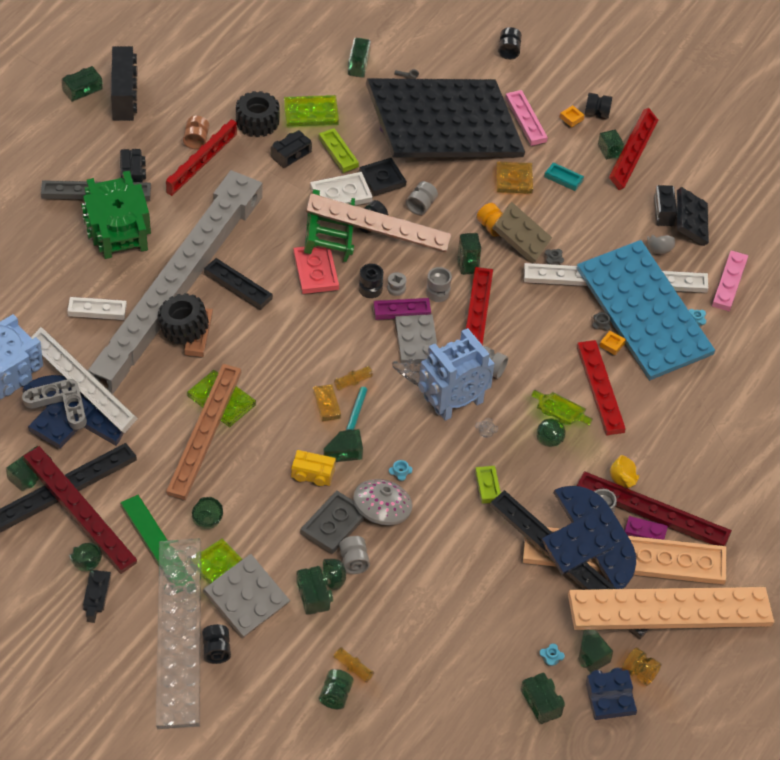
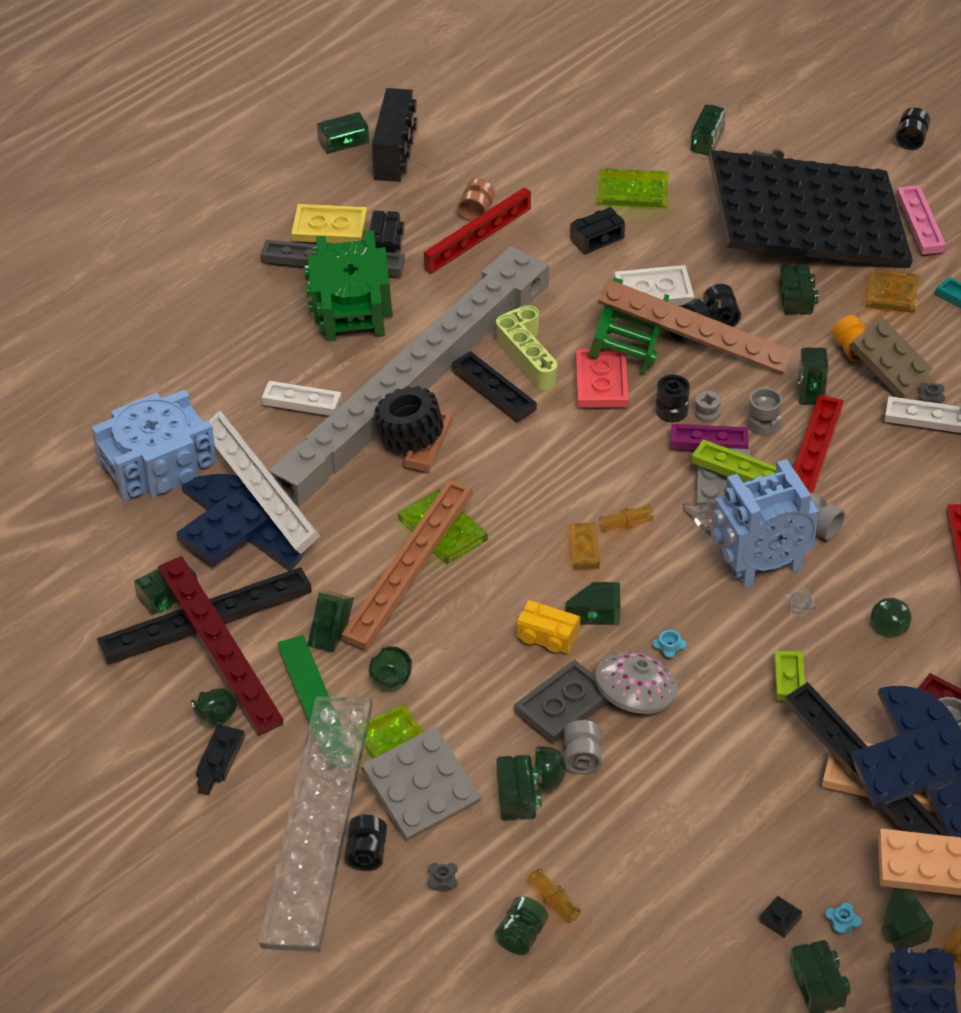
camera: 15 degrees right, 5 degrees down
light grey beam [22,379,87,430] -> none
black tyre [236,91,280,137] -> none
lime plate [319,128,359,173] -> none
teal bar [345,387,368,436] -> none
black plate [359,157,407,196] -> none
light grey wheel [406,181,438,215] -> none
clear neon green plate [531,390,593,426] -> none
none -> light yellow plate [291,204,367,243]
none -> clear green slope [308,591,354,652]
none -> dark grey plate [428,863,458,892]
none -> yellowish green beam [496,305,557,390]
none -> lime plate [691,440,798,483]
none -> black wheel [703,284,741,327]
none -> black plate [759,895,803,938]
none -> clear green brick [779,264,818,315]

